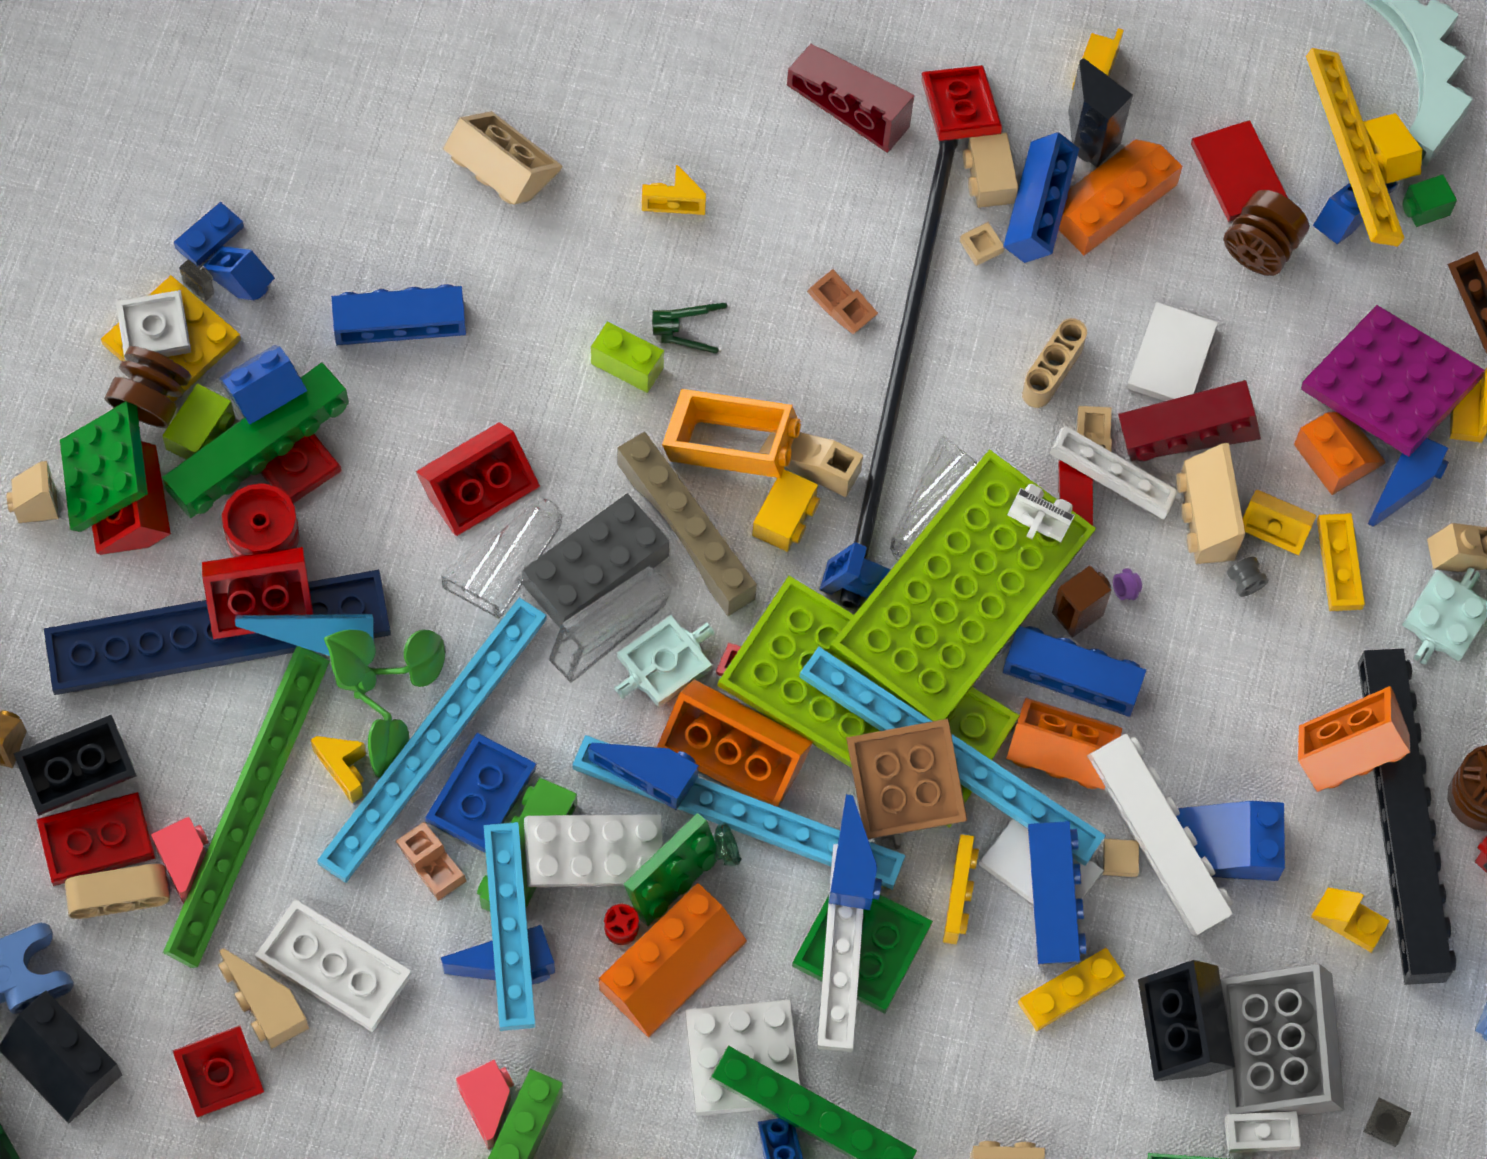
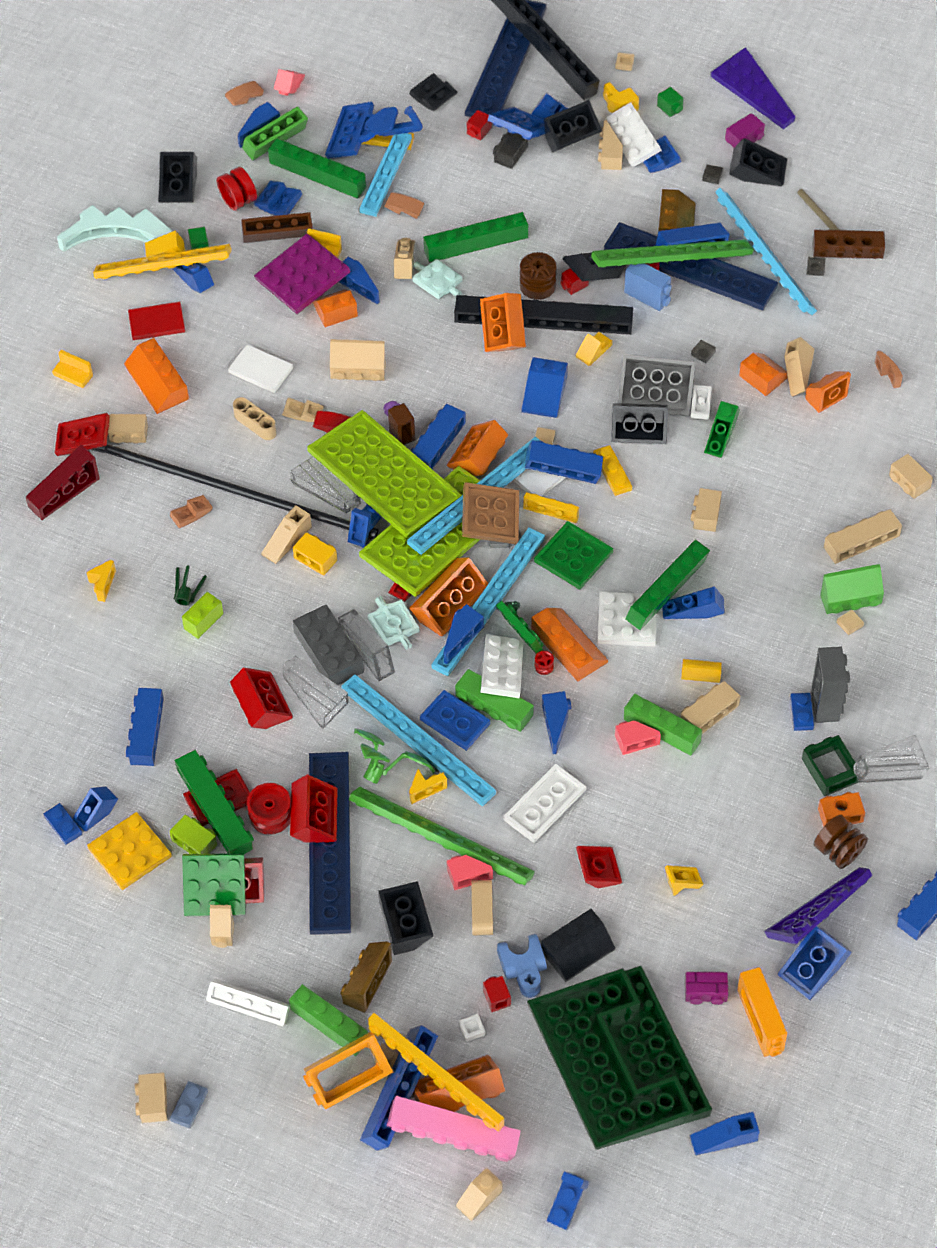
camera: 75 degrees left, 10 degrees down
red tile [36,792,155,886] -> none
reddish brown wheel [104,346,192,428] -> none
white tile [115,290,191,361] -> none
clear smoke plate [179,259,214,302] -> none
blue slope [218,345,307,425] -> none
tan slope [218,948,309,1049] -> none
dark azure slope [235,614,374,656] -> none
nougat slope [396,822,467,901] -> none
tan slope [443,111,563,205] -> none
medium azure plate [484,822,535,1031] -> none
dark tan arch [617,431,757,616] -> none
light orange piece [662,389,801,478] -> none
white plate [817,844,863,1052] -> none
blue slope [829,794,882,910] -> none
tan plate [960,222,1004,266] -> none
blue brick [1003,132,1079,263] -> none
white hips [1007,484,1075,542] -> none
white tile [1049,425,1178,519] -> none
black slope [1068,58,1133,168] -> none
white brick [1087,733,1233,935] -> none
dark red wedge [1118,380,1261,461] -> none
reddish brown wheel [1223,190,1310,276] -> none
dark grey wheel [1227,557,1269,597] -> none
yellow panel [1242,490,1316,555] -> none
yellow plate [1317,513,1365,611] -> none

